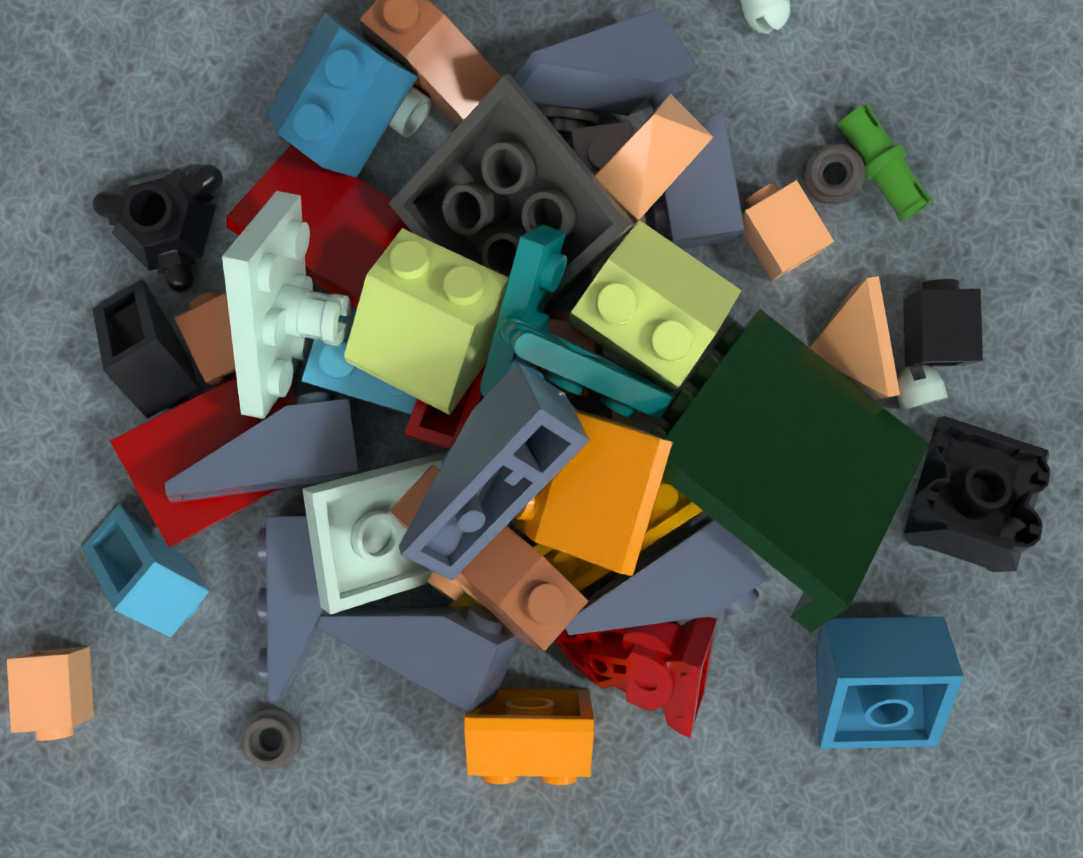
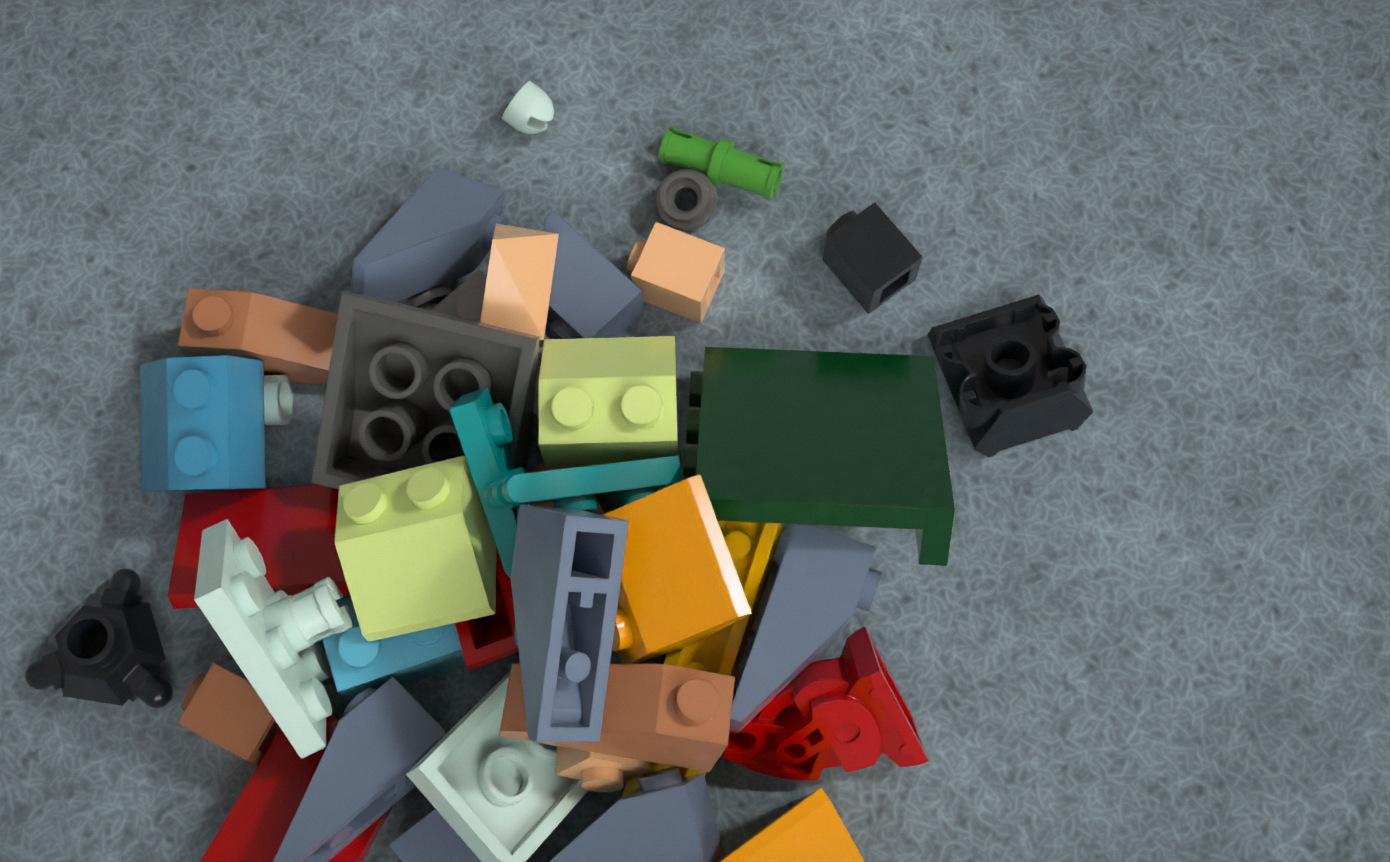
camera: 35 degrees left, 15 degrees down
black slope [92,279,199,419] -> none
light nougat slope [810,276,900,400] -> none
dark azure slope [816,615,964,749] -> none
light aqua hinge [897,364,948,410] -> none

